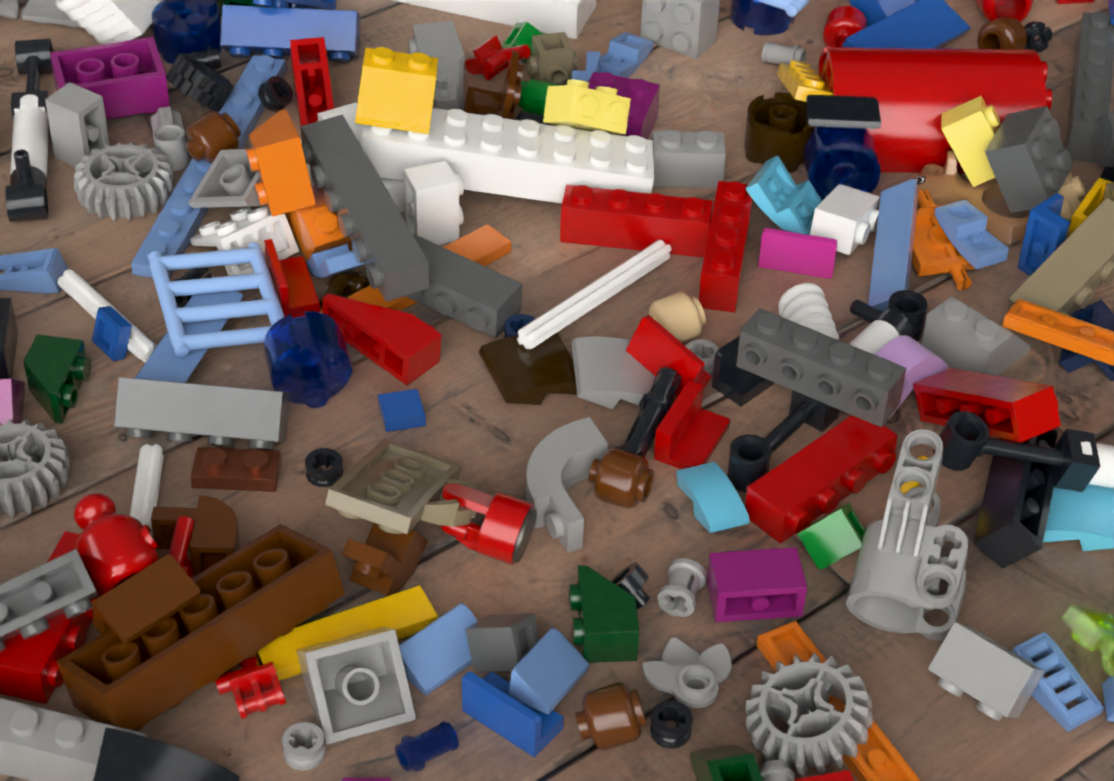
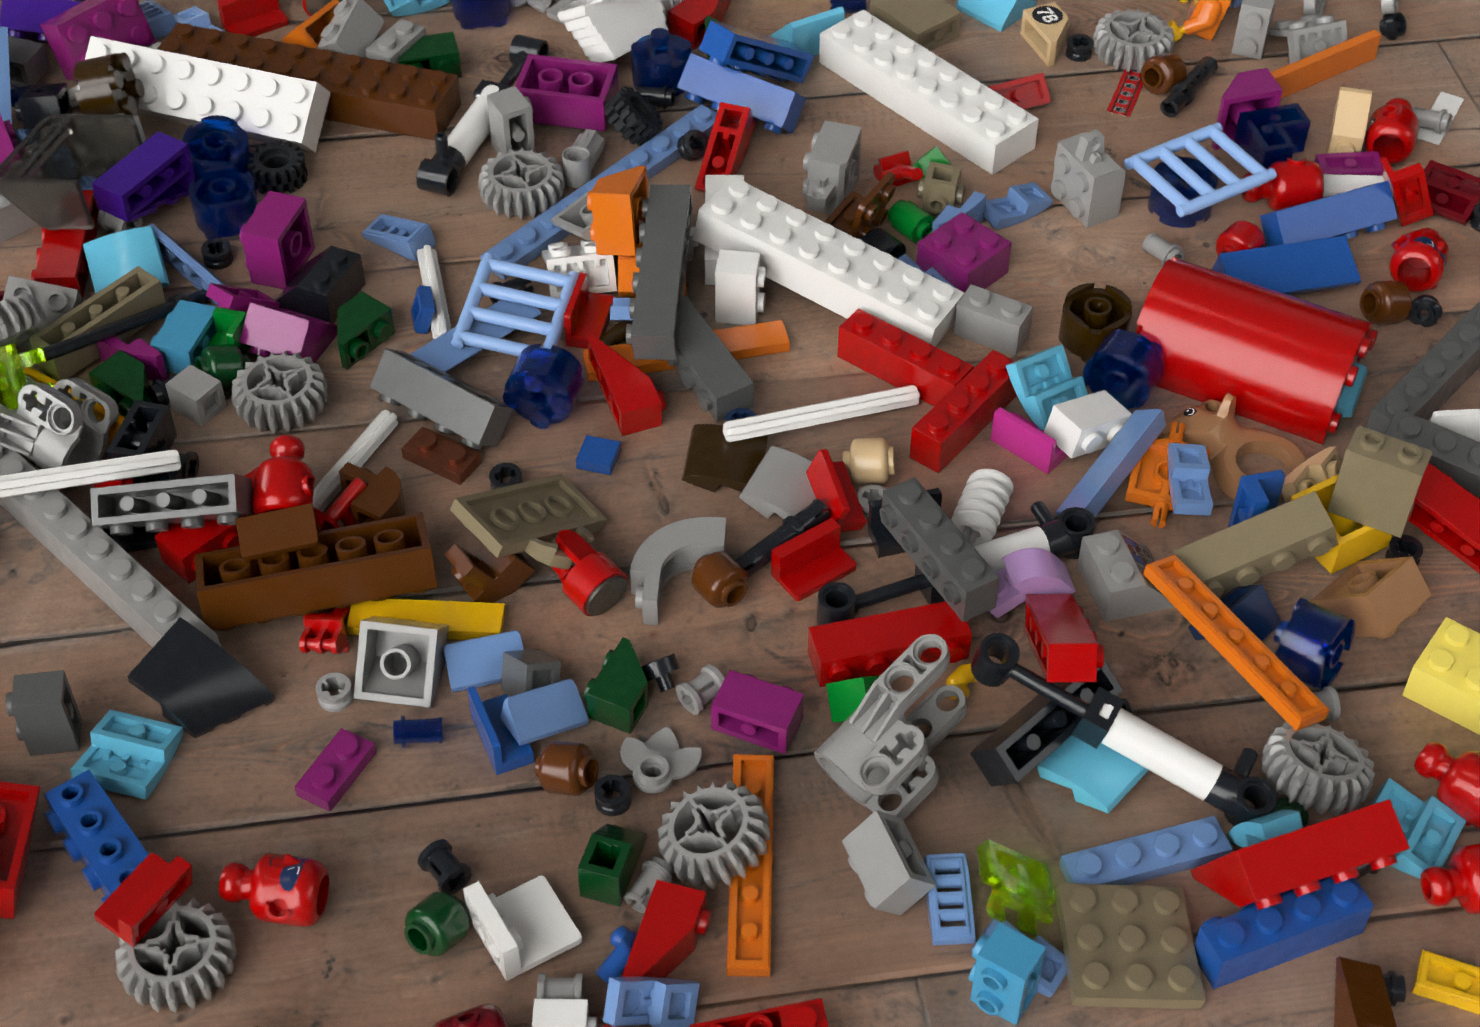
camera: 30 degrees right, 5 degrees up
reddish brown head [185,111,241,164] -> none
yellow slope [355,47,438,134] -> none
light yellow brick [543,80,631,135] -> none
medium azure slope [676,462,750,533] -> none
yellow plate [777,60,833,102] -> none
black slope [804,95,881,129] -> none
light yellow brick [941,96,1001,187] -> none
dark grey brick [985,106,1072,213] -> none

